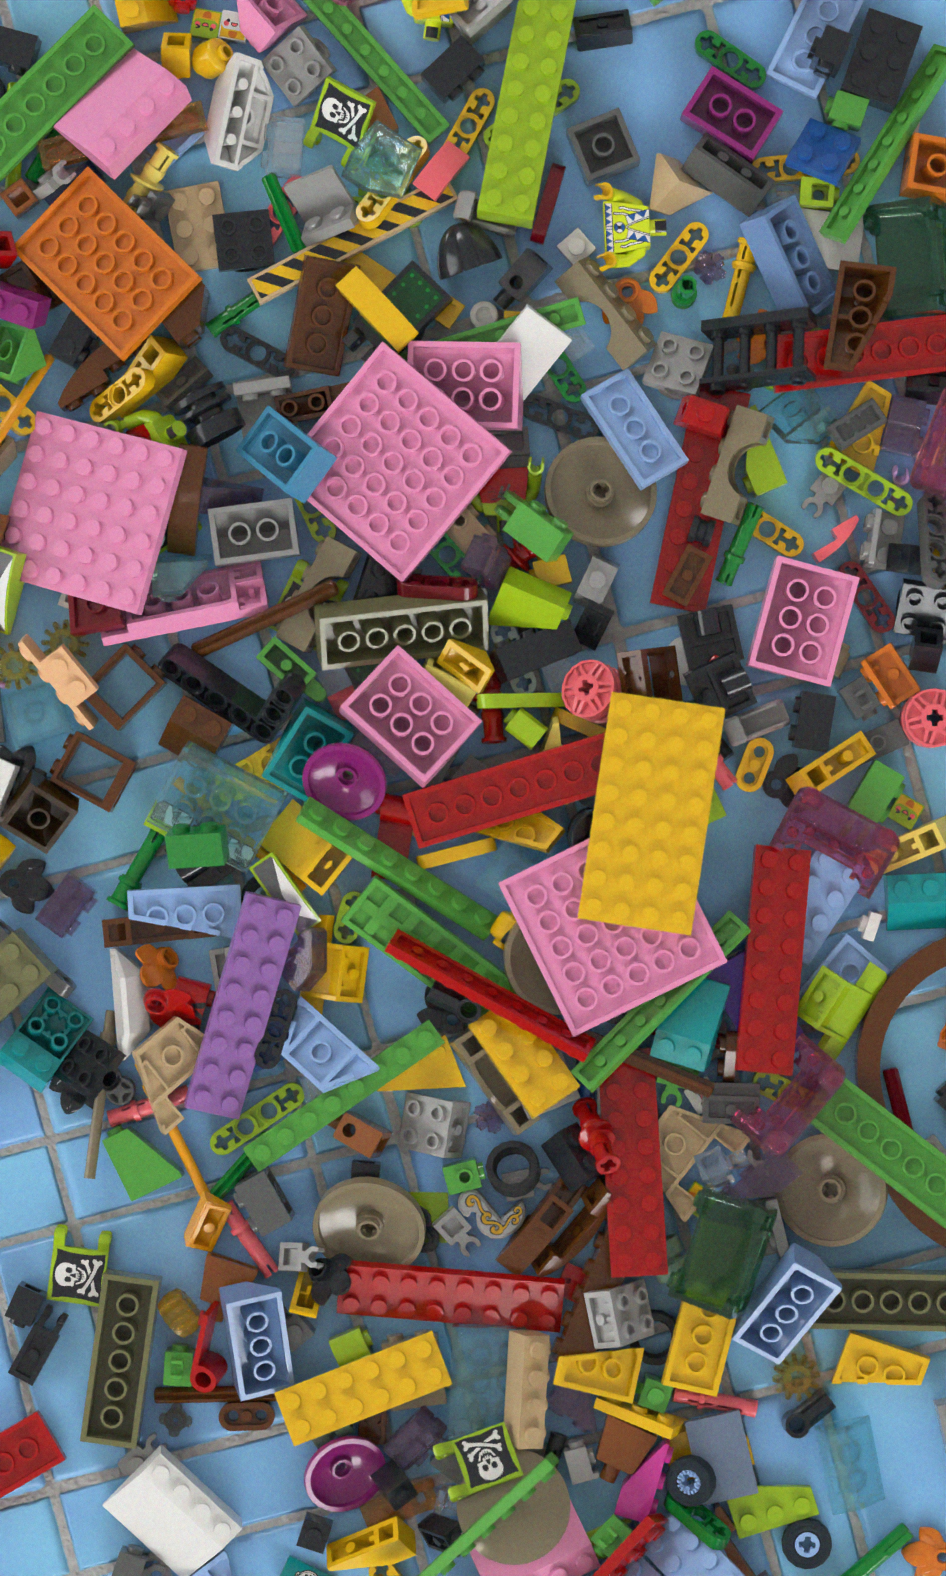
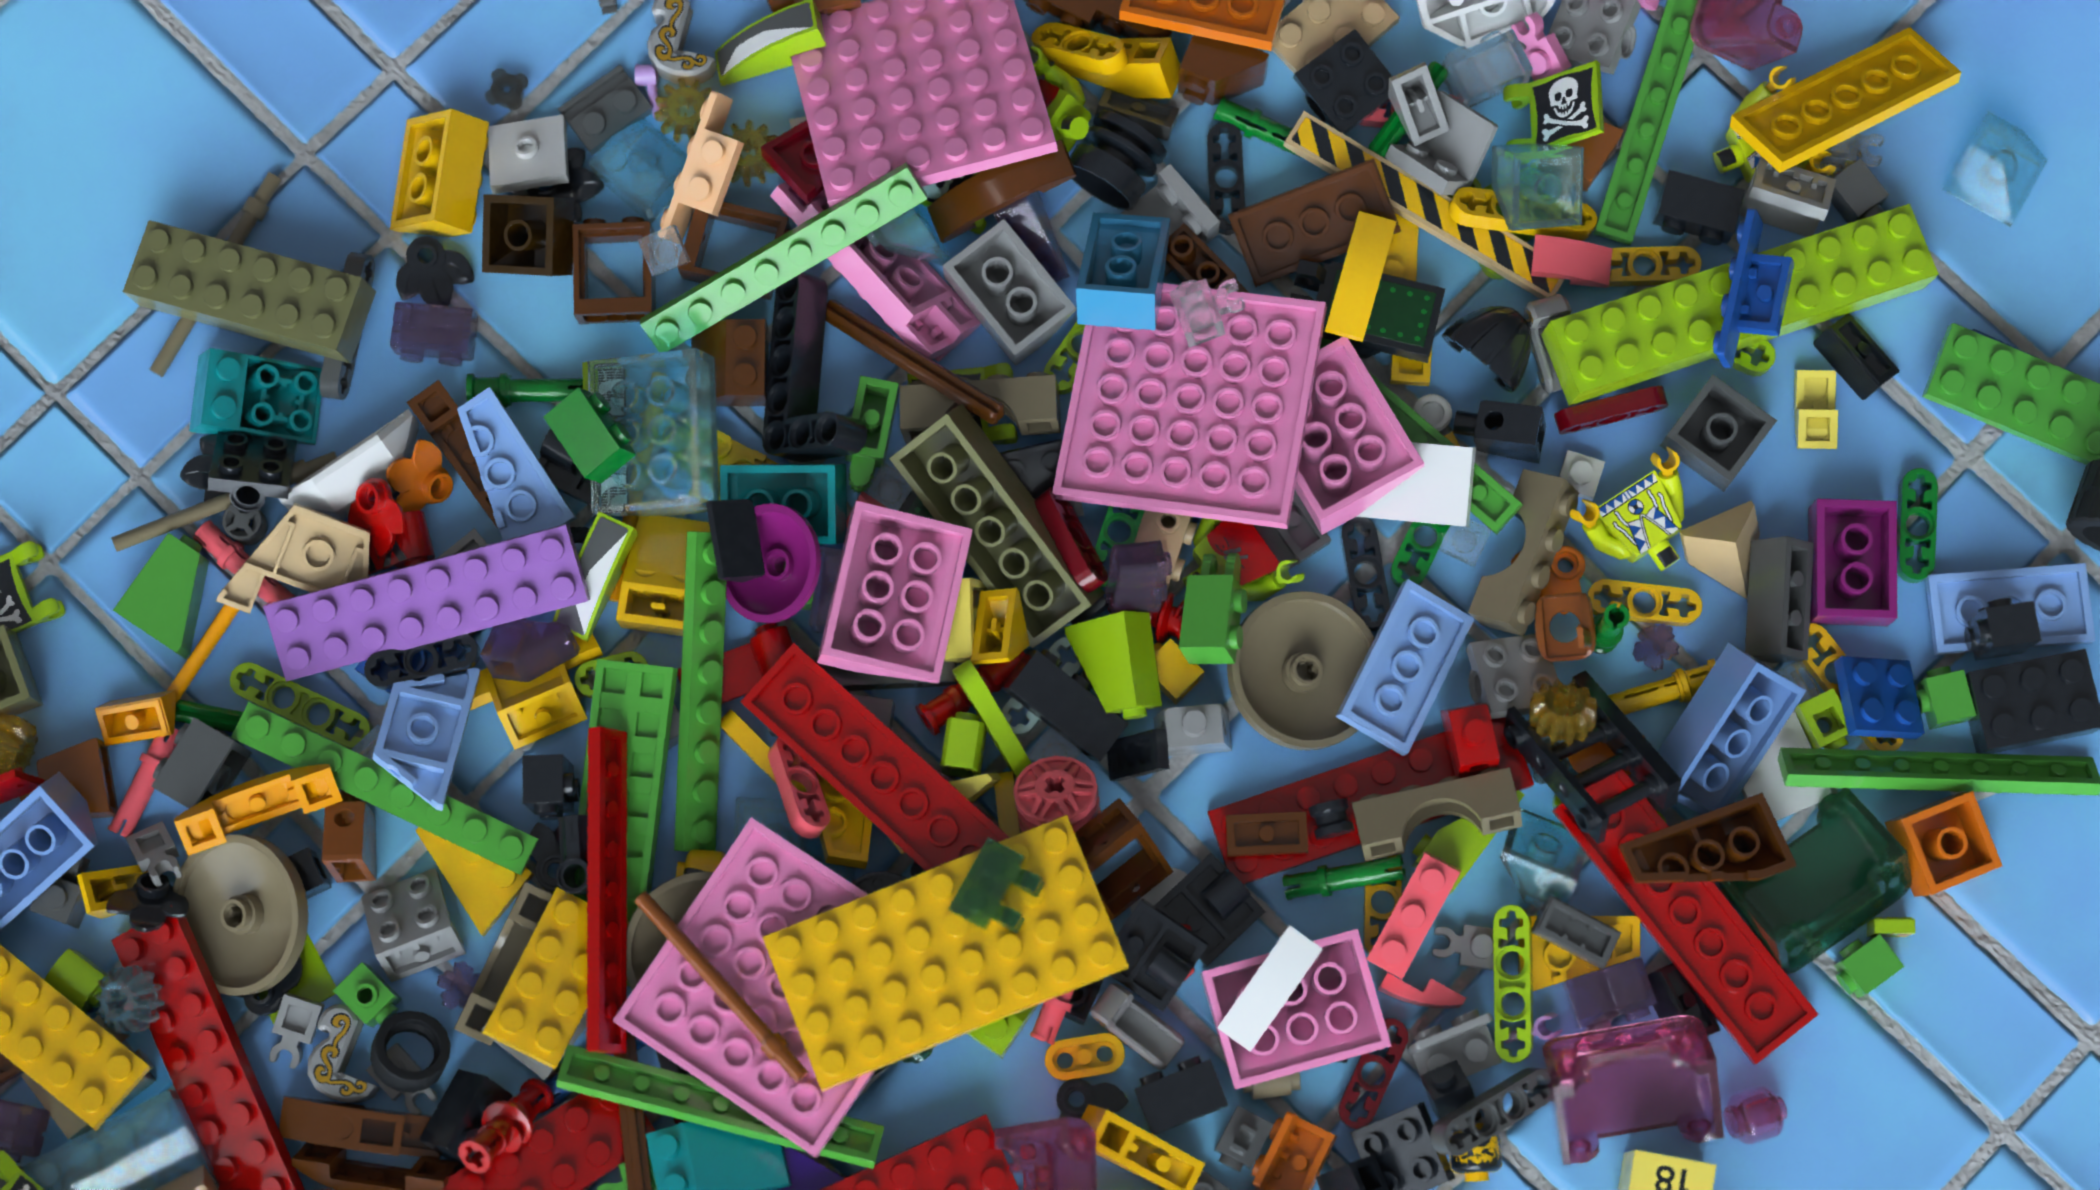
camera: 65 degrees right, 10 degrees down
none -> clear light blue gear [93,965,166,1034]
none -> light orange slope [174,764,343,856]
none -> black brick [522,754,581,820]
none -> dark orange bar [634,891,809,1083]
none -> clear plate [638,225,691,276]
none -> plate [640,162,927,355]
none -> black slope [706,499,765,583]
none -> coral beam [768,737,830,839]
none -> clear green plate [948,837,1045,934]
none -> clear brick [1169,278,1246,348]
none -> white slope [1217,925,1323,1052]
none -> coral arch [1366,851,1462,979]
none -> light grey slope [1388,62,1450,147]
none -> bright pink plate [1511,12,1572,81]
none -> clear yellow gear [1529,678,1598,747]
none -> dark orange piece [1535,592,1596,662]
none -> blue bracket [1713,208,1794,368]
none -> light yellow slope [1794,370,1838,449]

